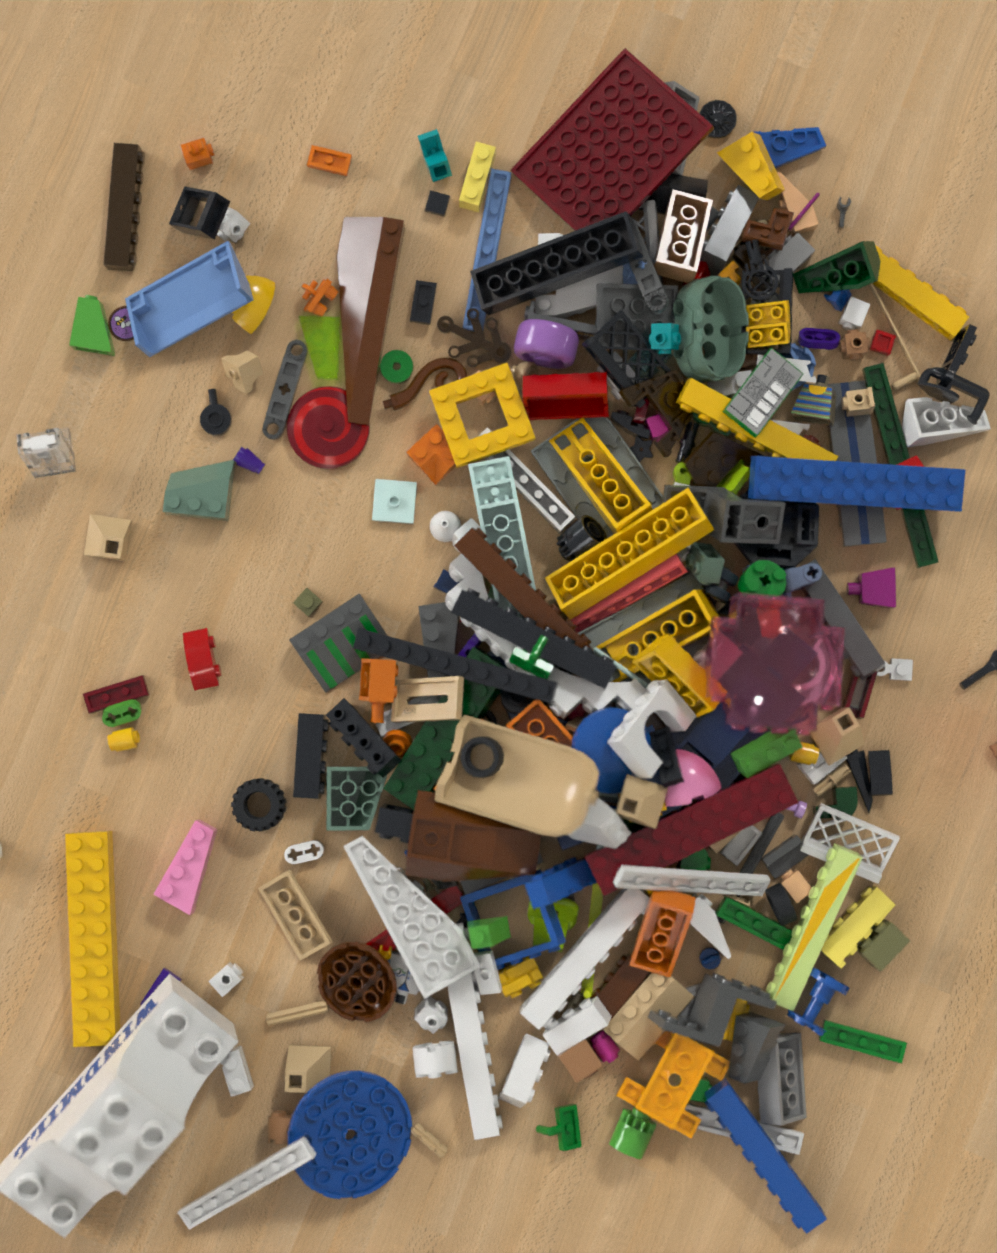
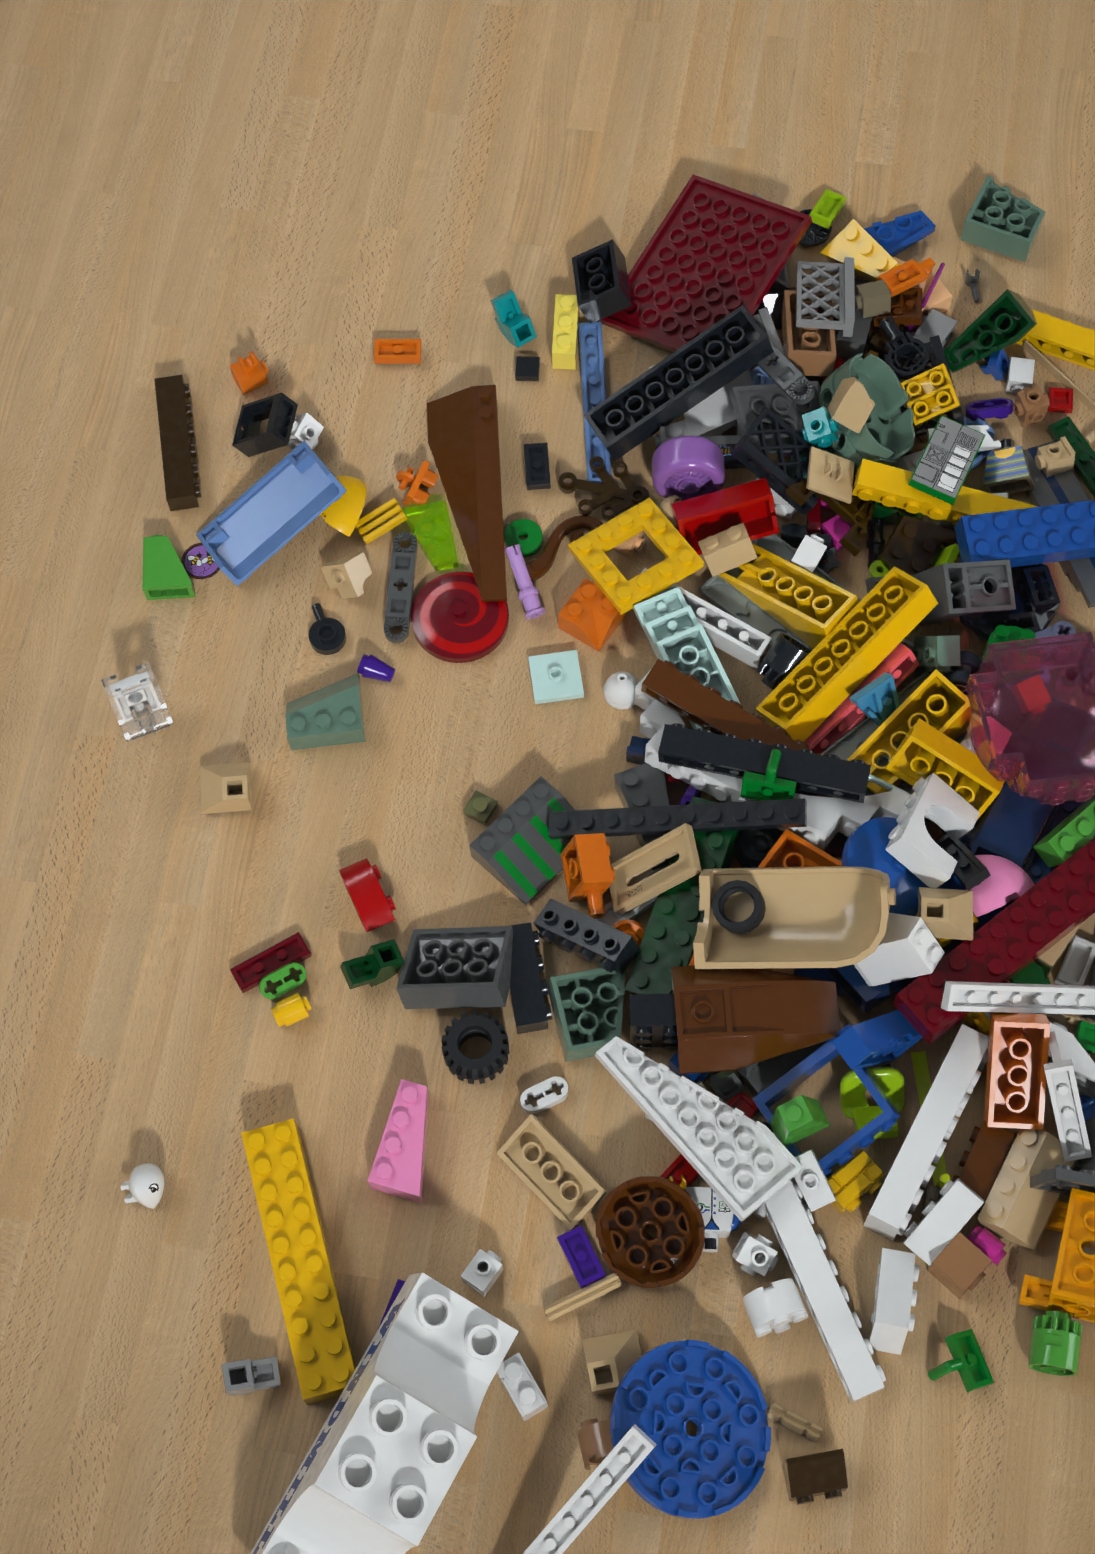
camera: 15 degrees left, 20 degrees down
none -> light grey brick [221,1356,281,1396]
none -> dark green brick [340,939,405,989]
none -> yellow tile [356,497,408,544]
none -> dark grey slope [396,926,513,1009]
none -> lavender pin [505,544,546,620]
none -> dark purple plate [557,1225,606,1289]
none -> black brick [572,239,632,324]
none -> tan brick [698,523,758,577]
none -> dark brown slope [782,1449,848,1505]
none -> white brick [791,534,827,573]
none -> light grey fence [796,257,855,337]
none -> tan piece [806,447,855,504]
none -> lime tile [809,189,847,229]
none -> tan slope [827,377,875,433]
none -> dark azure wing [850,672,900,726]
none -> dark tan brick [855,280,891,318]
none -> orange hinge [876,258,936,297]
none -> sand green wedge [960,175,1045,262]
none -> white fence [1043,1031,1092,1162]

